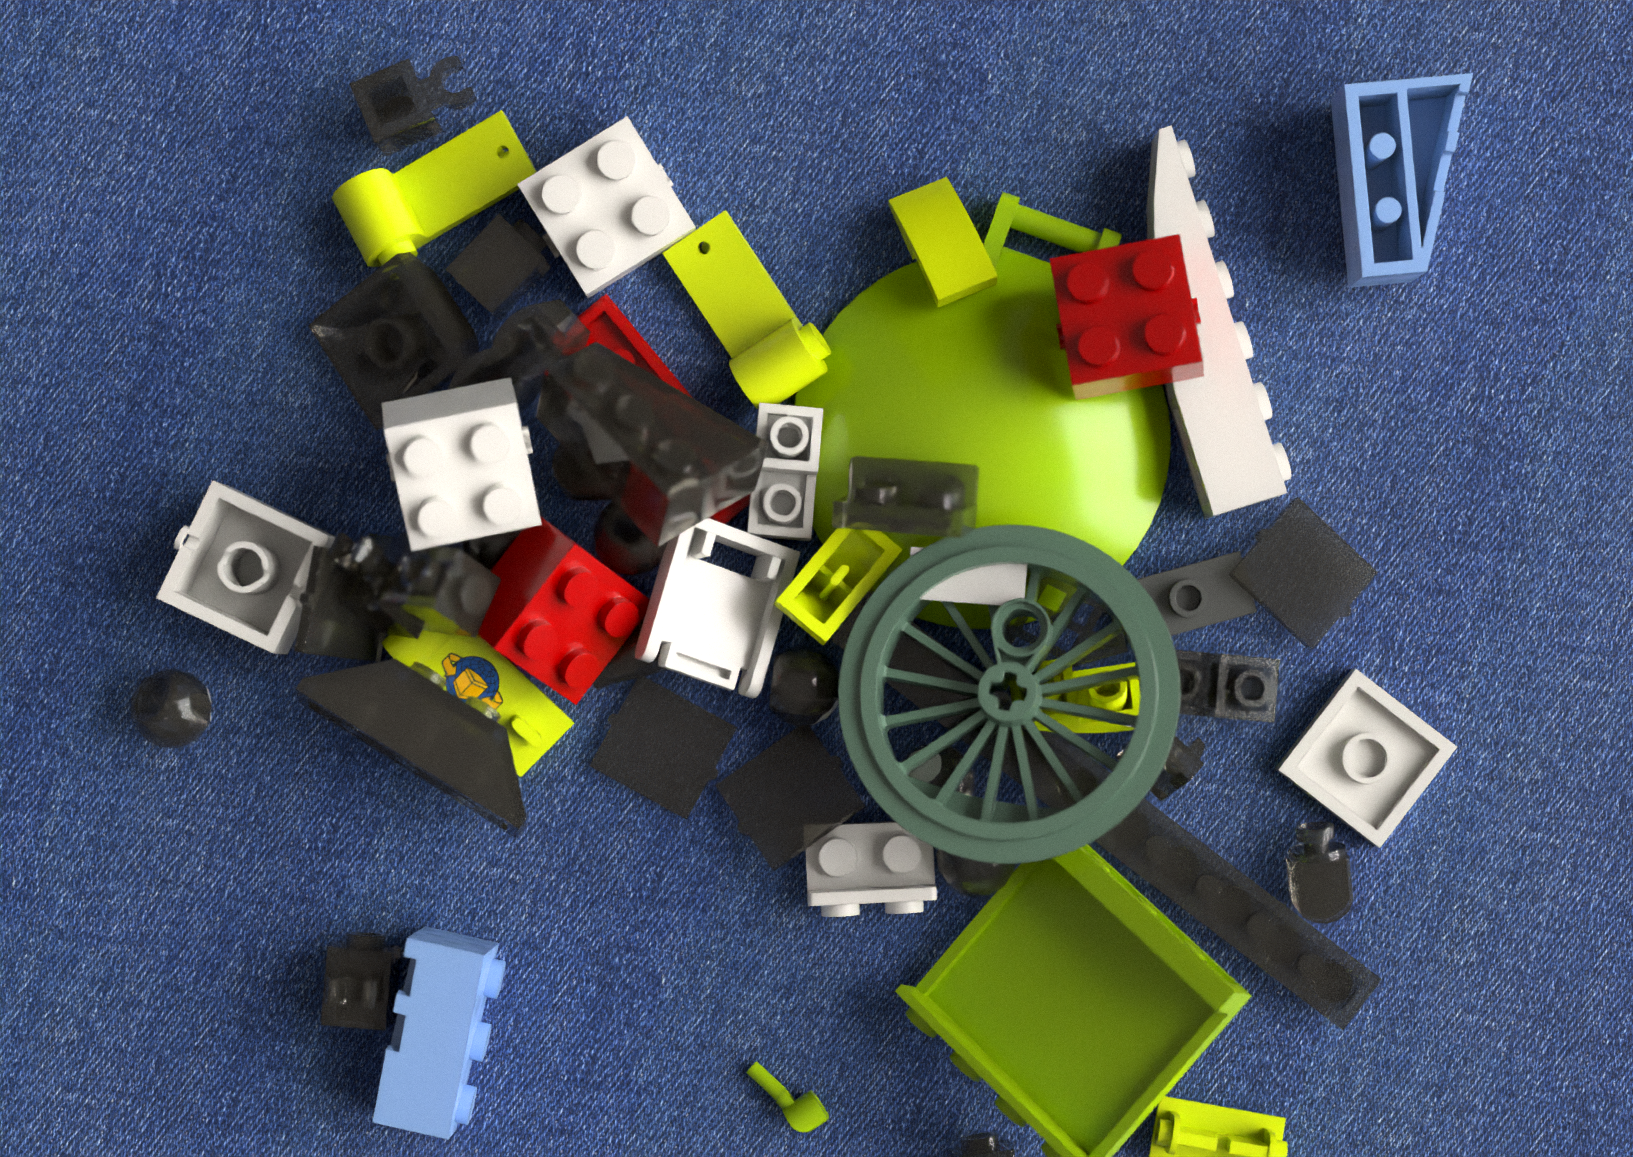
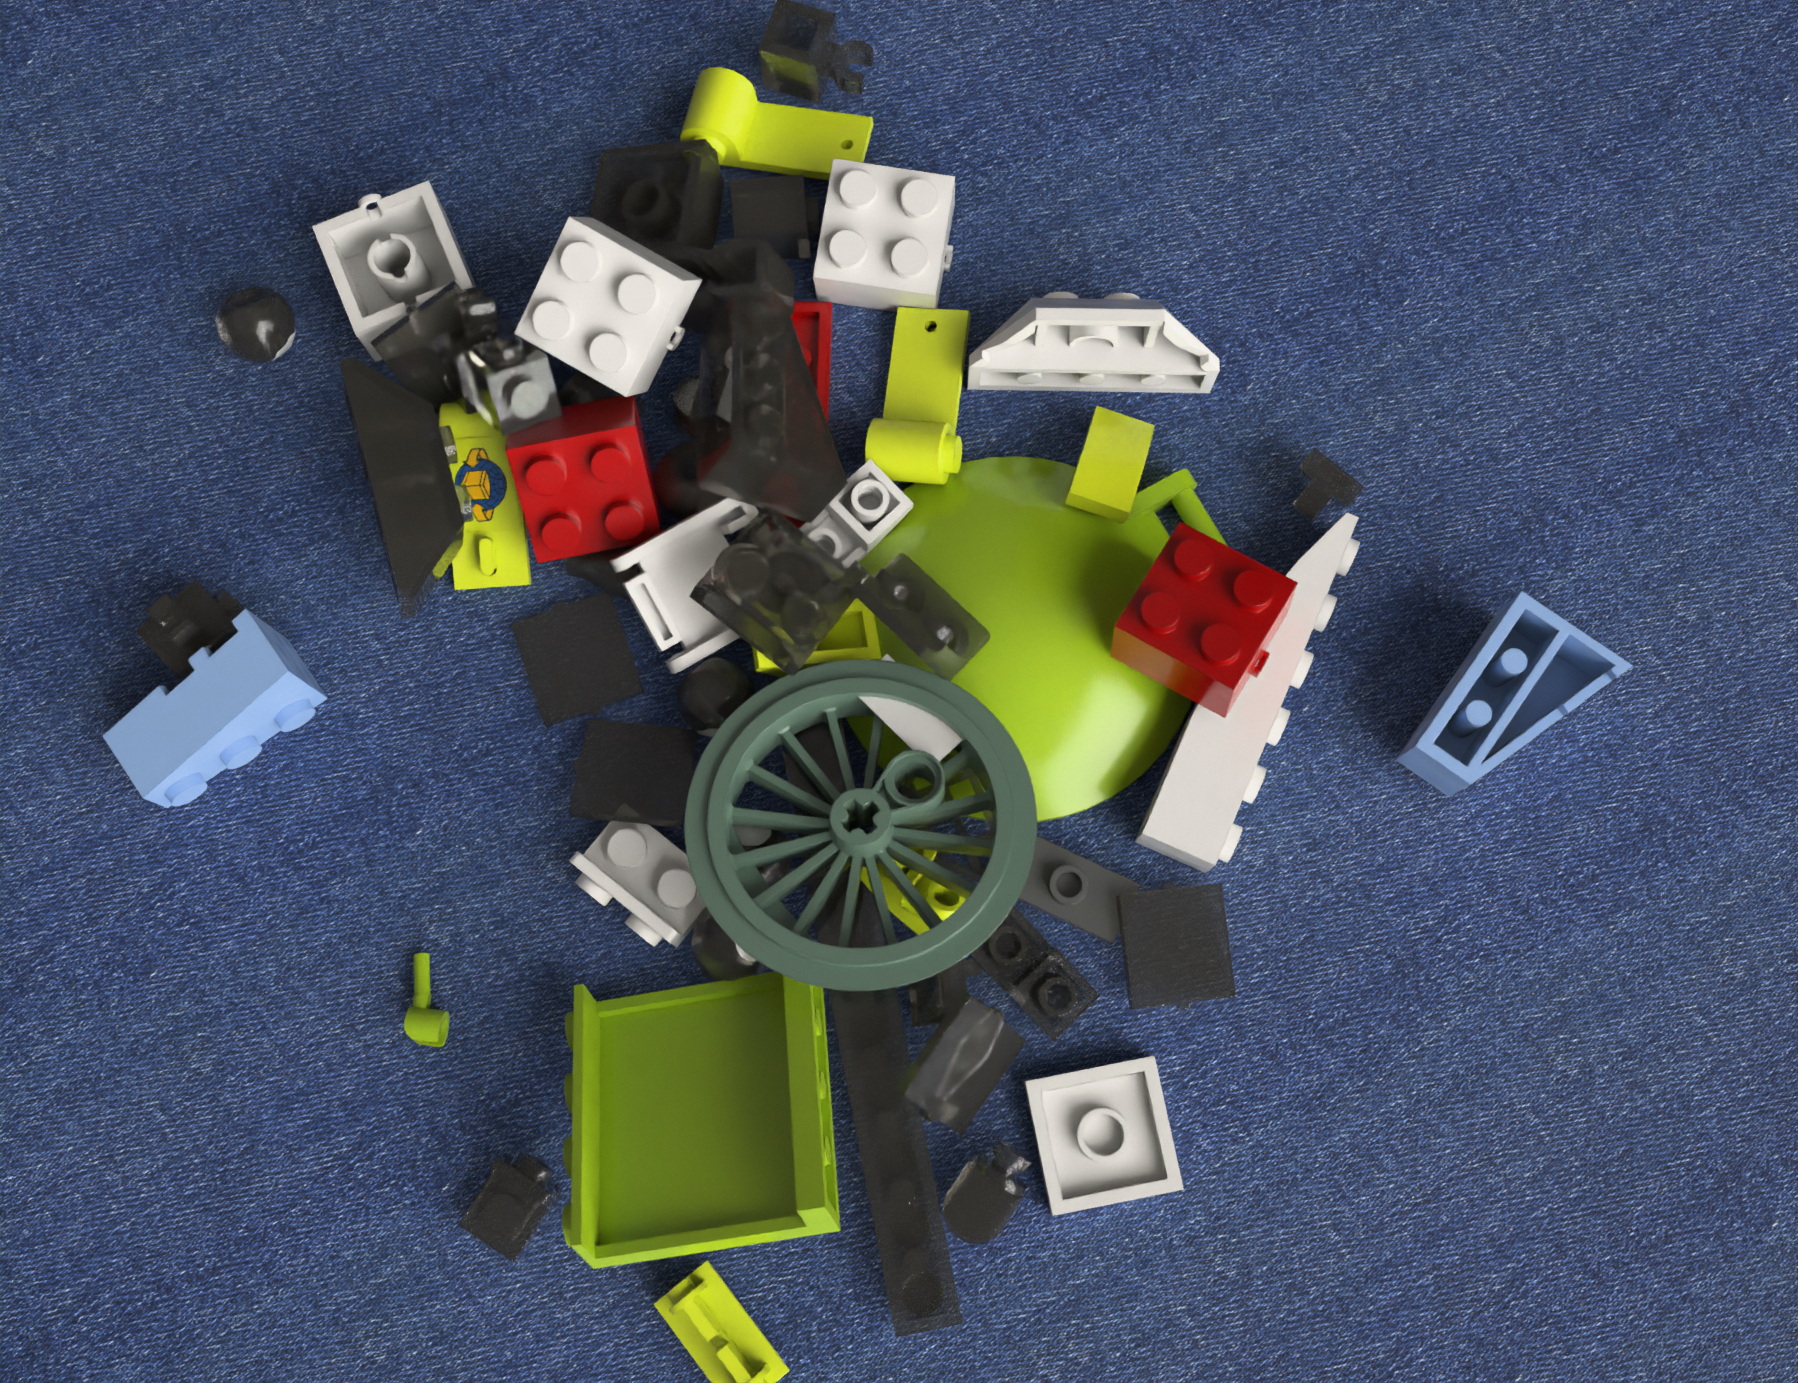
camera: 40 degrees right, 10 degrees down
none -> clear smoke slope [689,504,867,677]
none -> clear smoke piece [895,990,1026,1136]
none -> white wedge [967,292,1220,393]
none -> clear smoke tile [1292,448,1364,522]

